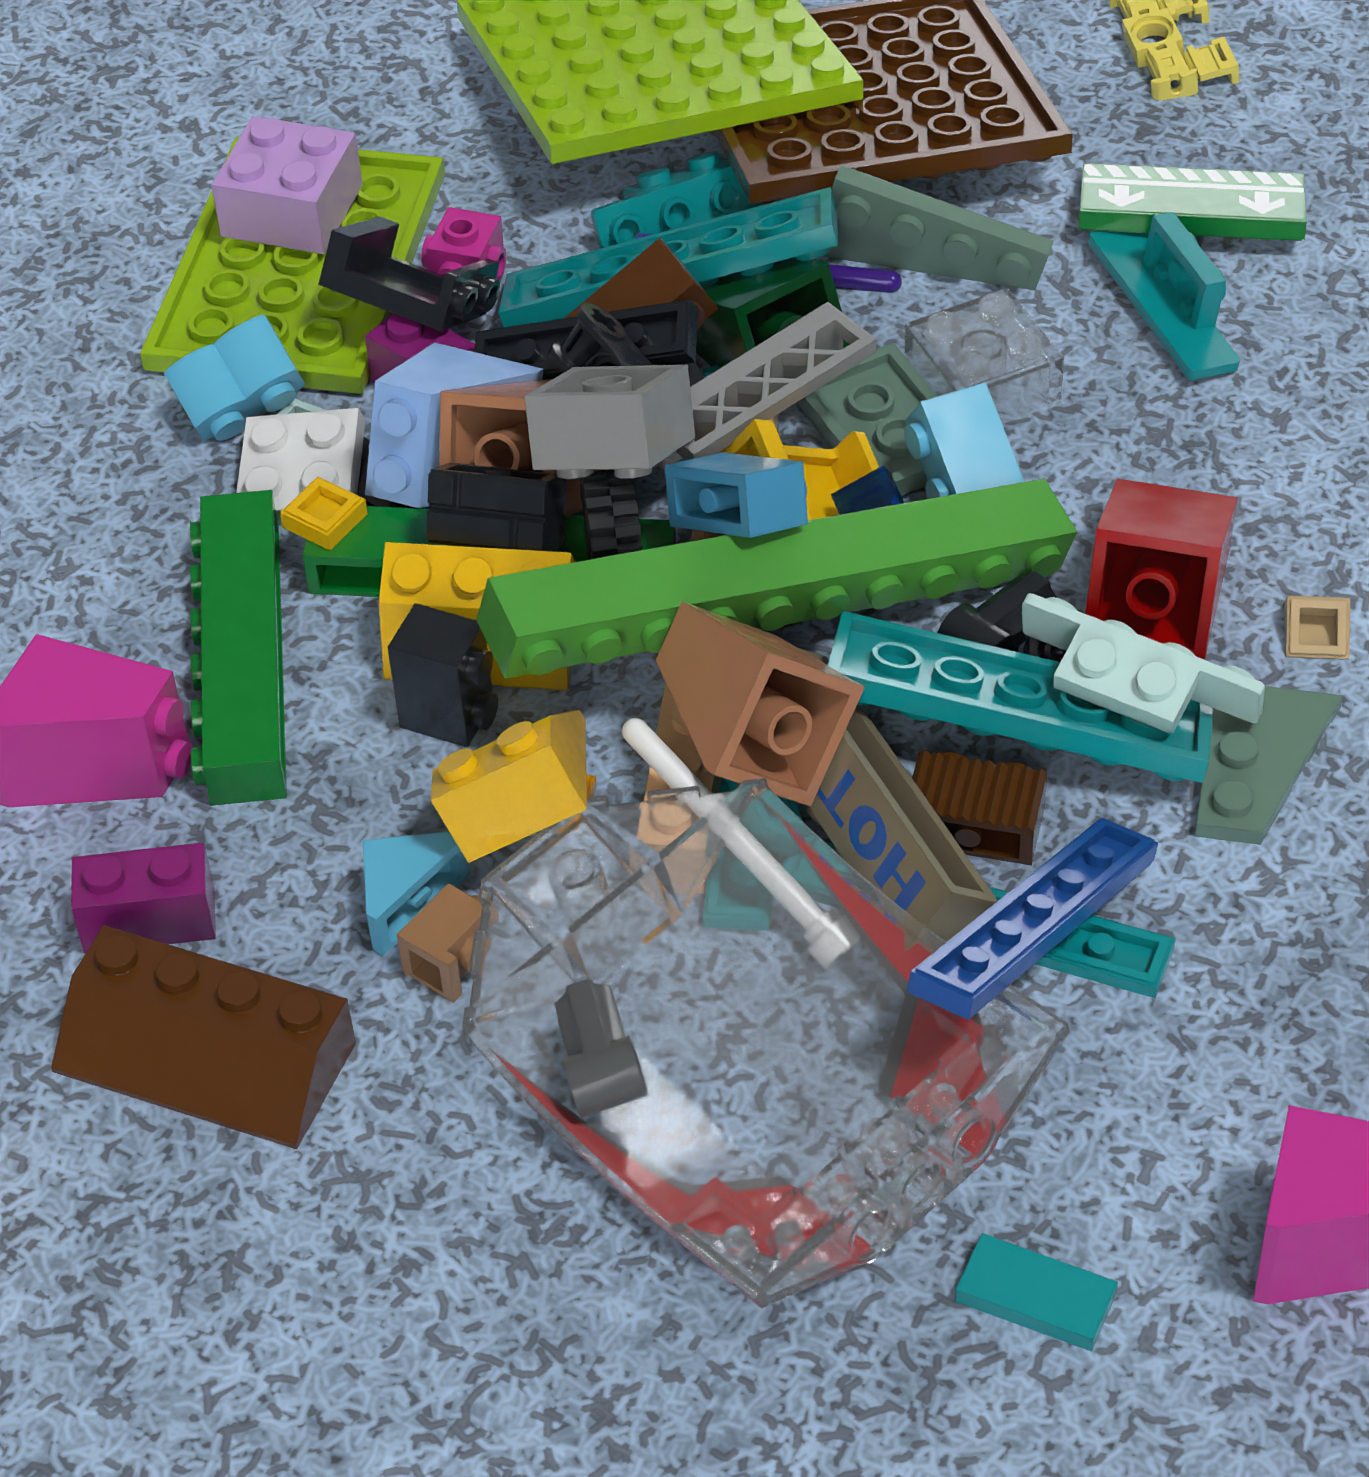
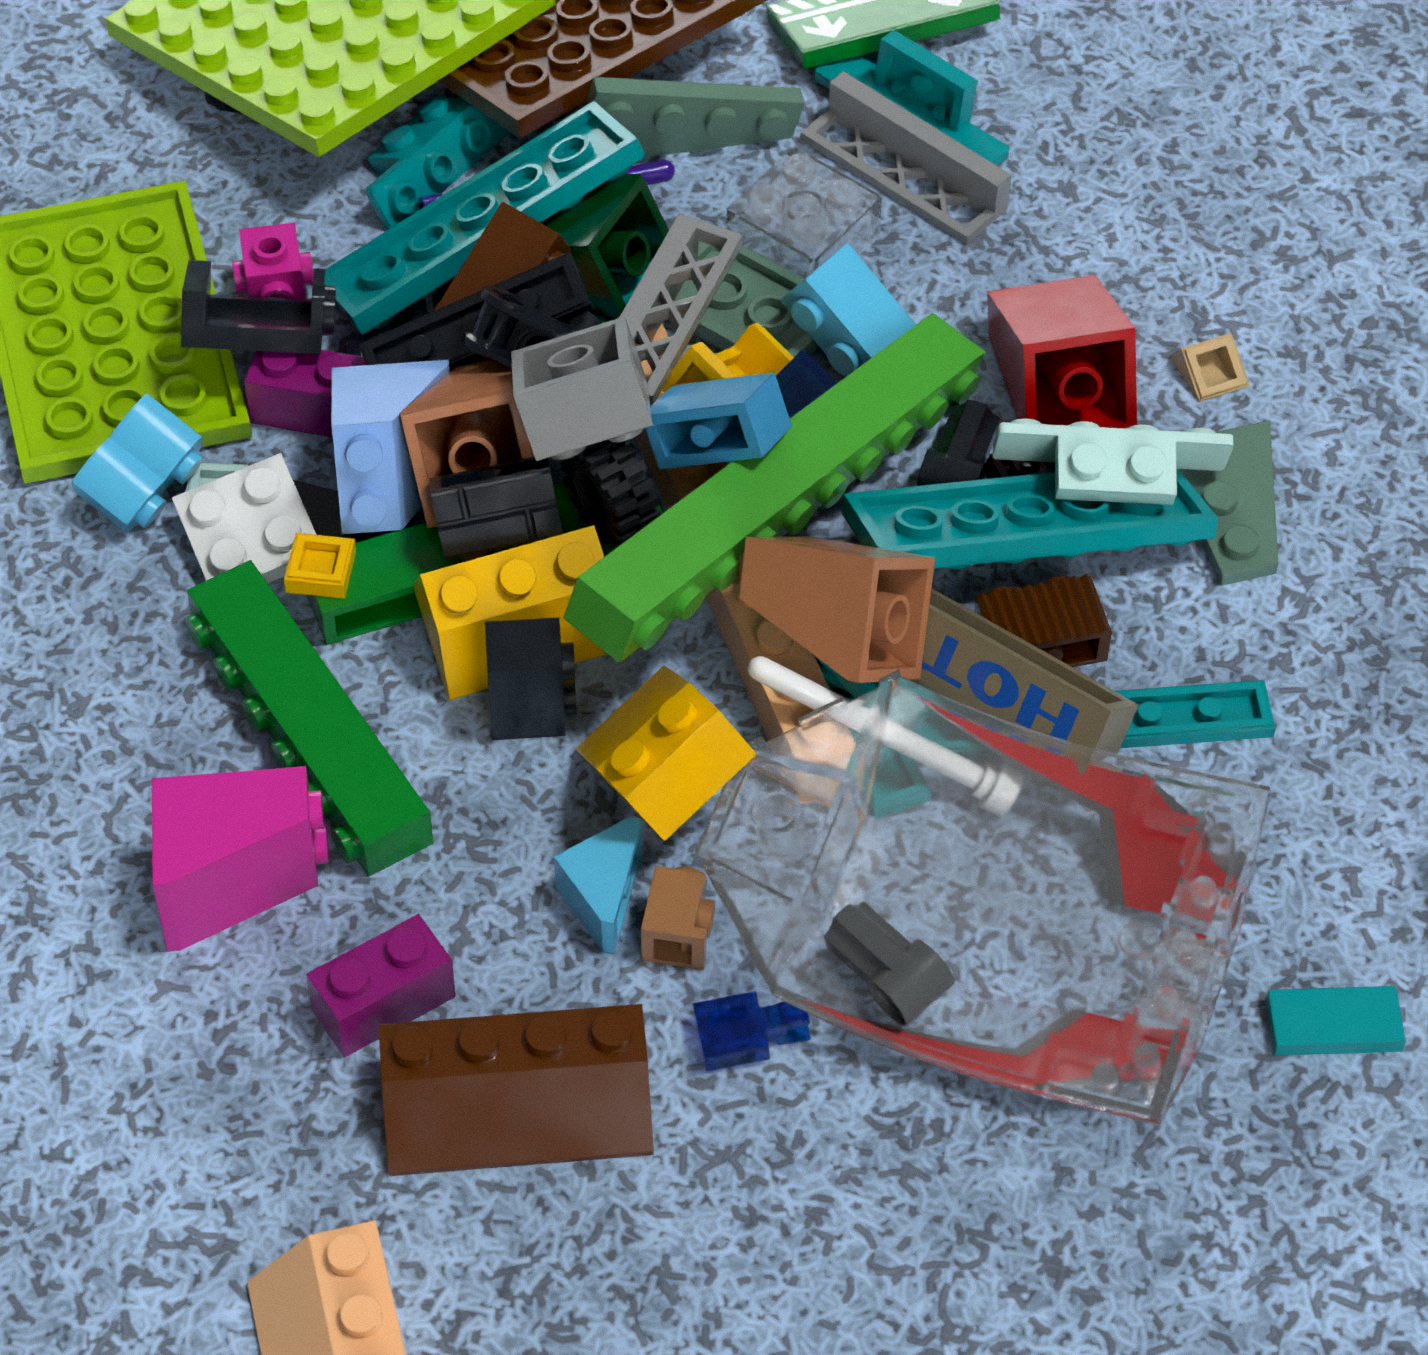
camera: 30 degrees left, 5 degrees up
lavender brick [211,116,363,254] -> none
blue tile [907,818,1158,1020] -> none
none -> clear blue plate [692,991,811,1072]
none -> light grey fence [800,71,1011,245]

